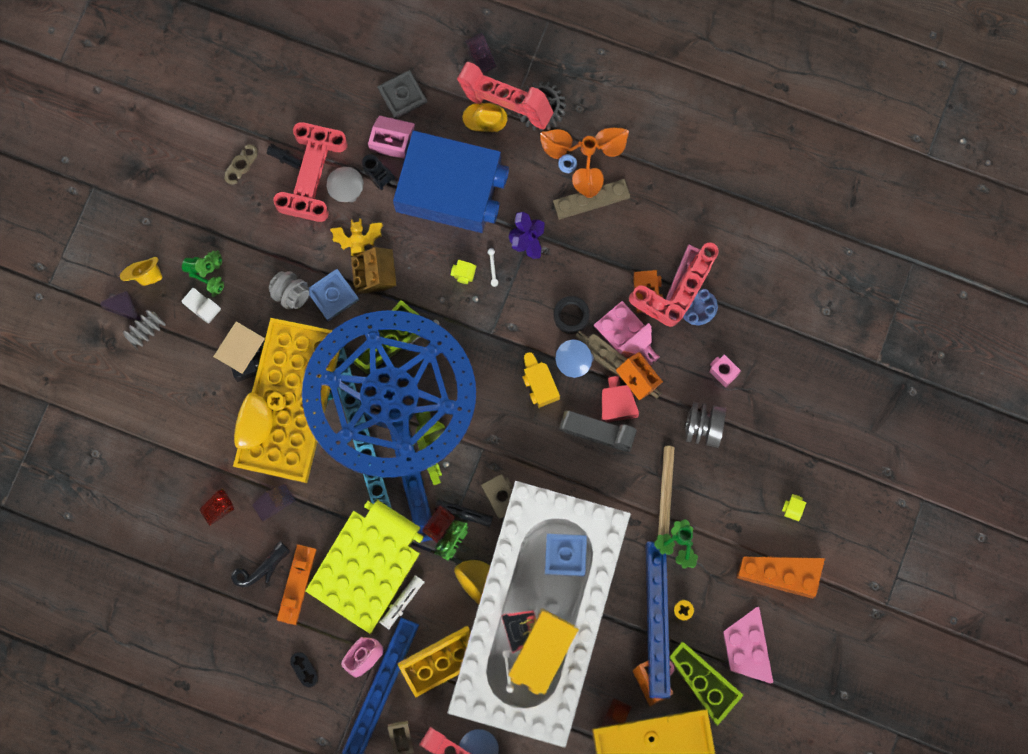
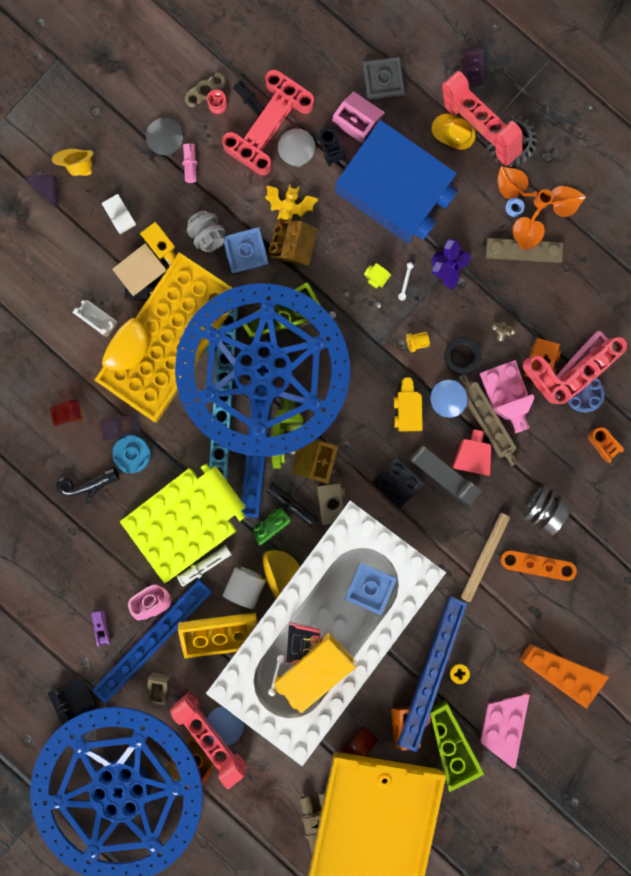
camera: 15 degrees right, 10 degrees up
light grey piece [123,310,166,350] -> none
bright green plant [182,251,224,297] -> none
yellow bush [267,392,286,411] -> none
orange hinge [277,544,317,626] -> none
black beam [290,652,319,688] -> none
clear red slope [421,506,455,543] -> none
orange brick [616,352,663,401] -> none
bright green plant [654,520,698,569] -> none
bright pink brick [709,355,741,388] -> none
neon yellow plate [782,494,806,521] -> none
none -> white hinge [72,300,118,337]
none -> medium lavender bar [91,610,111,647]
none -> dark azure tile [113,435,151,473]
none -> yellow torso [140,222,176,265]
none -> dark grey dish [146,118,184,156]
none -> bright pink axle [182,144,197,183]
none -> coral wheel [207,90,227,114]
none -> light grey piece [222,566,266,609]
none -> pearl gold slope [291,440,338,483]
none -> black hinge [373,457,425,509]
none -> yellow bush [406,332,430,353]
none -> dark tan plant [492,322,516,341]
none -> orange plate [500,550,577,581]
none -> orange piece [588,427,624,463]

